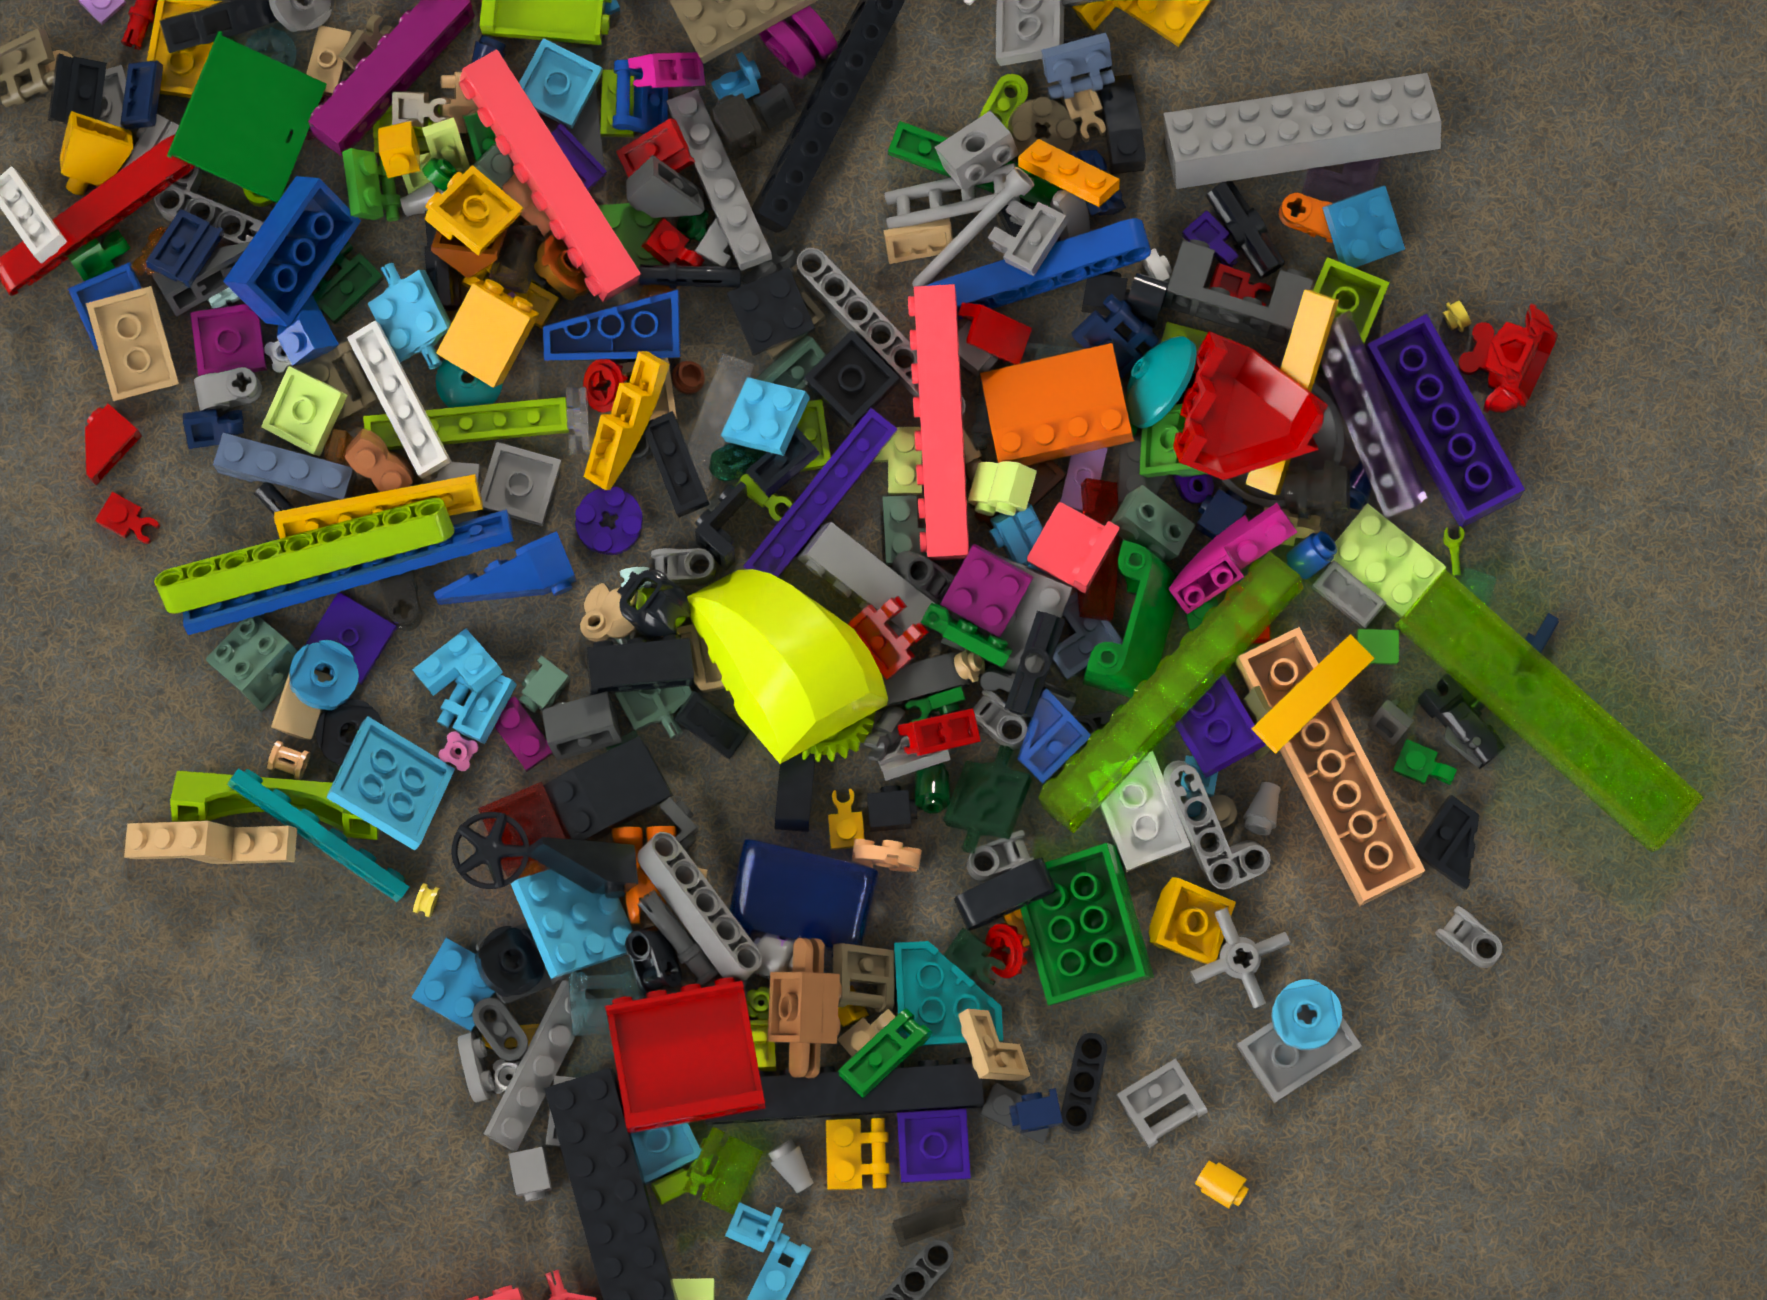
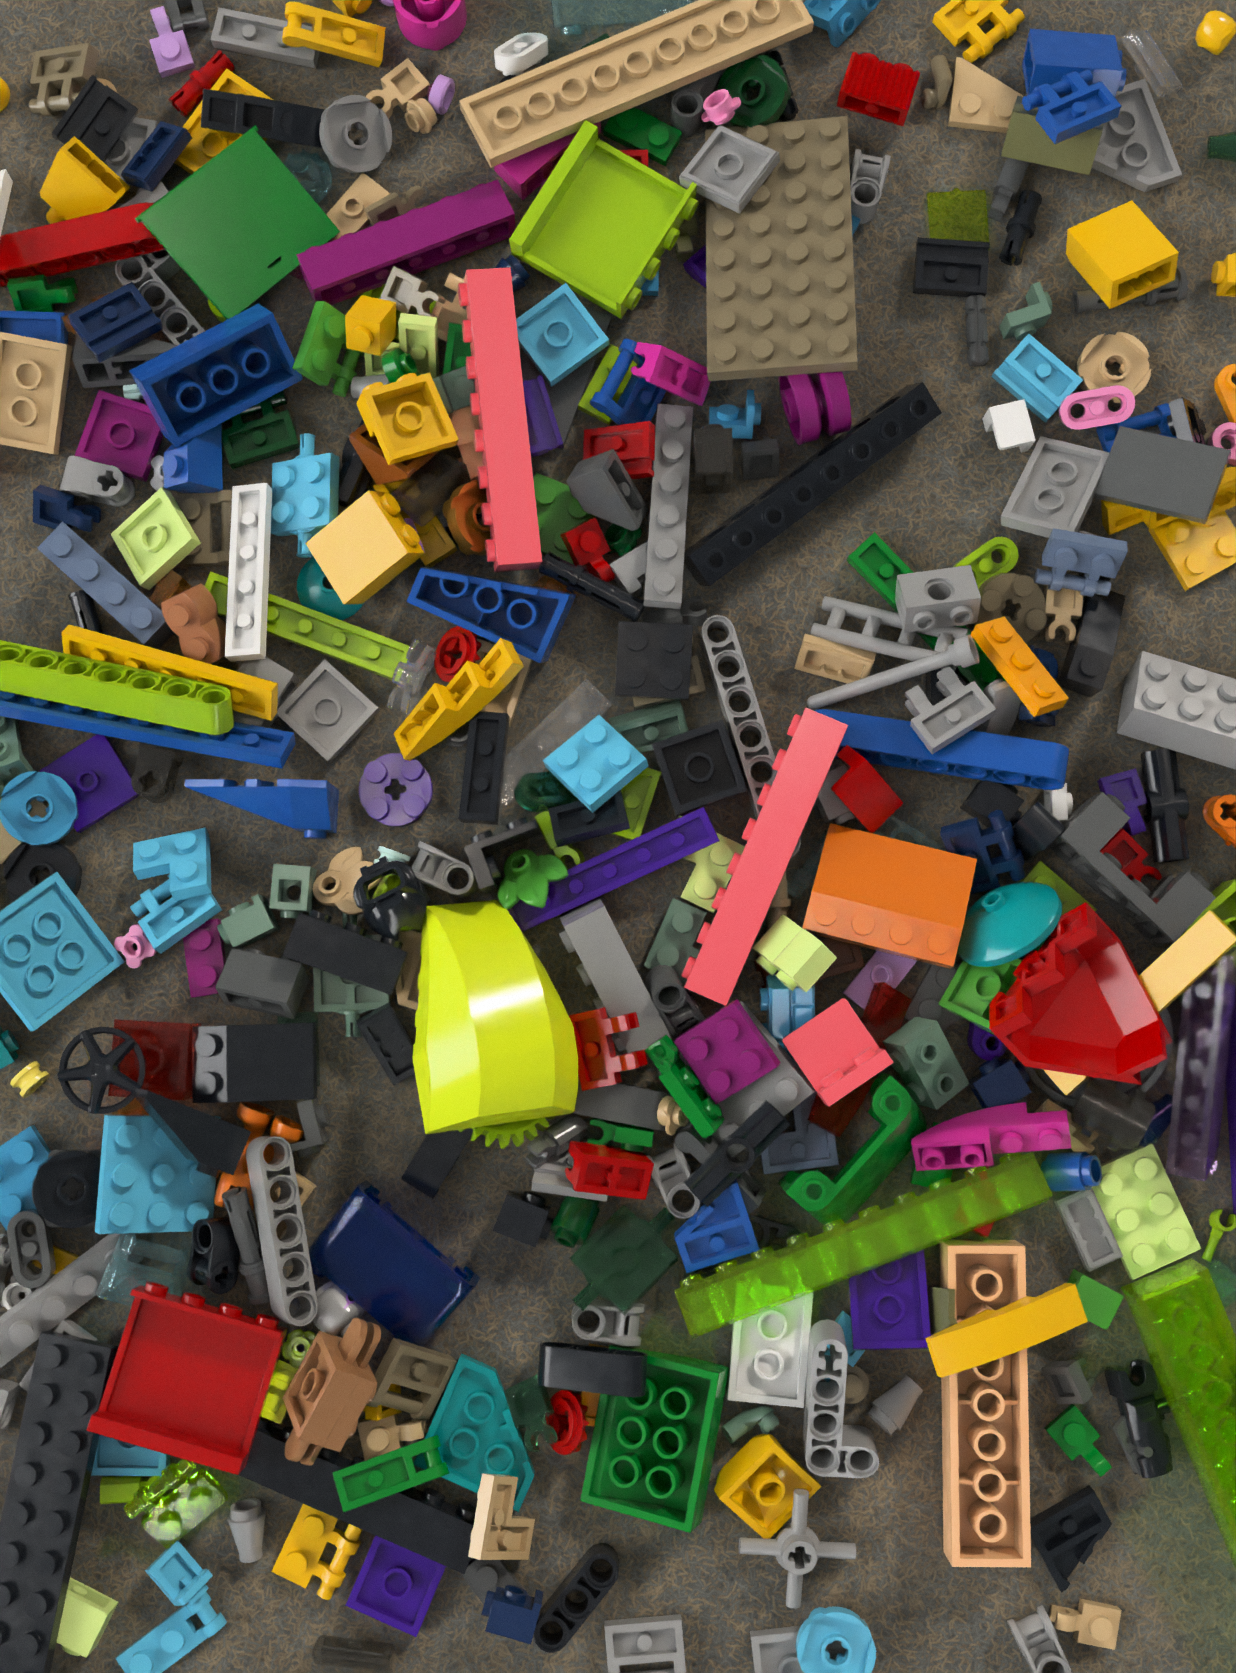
camera: 30 degrees right, 5 degrees up
copper plate [671,361,705,394] -> none
yellow plate [828,789,865,850] -> none
light nougat plate [852,839,922,872] -> none
none -> sand green brick [269,864,317,919]
none -> bright green plate [498,849,569,910]
none -> sand green arm [721,1405,779,1444]
none -> tan plate [1049,1598,1122,1650]

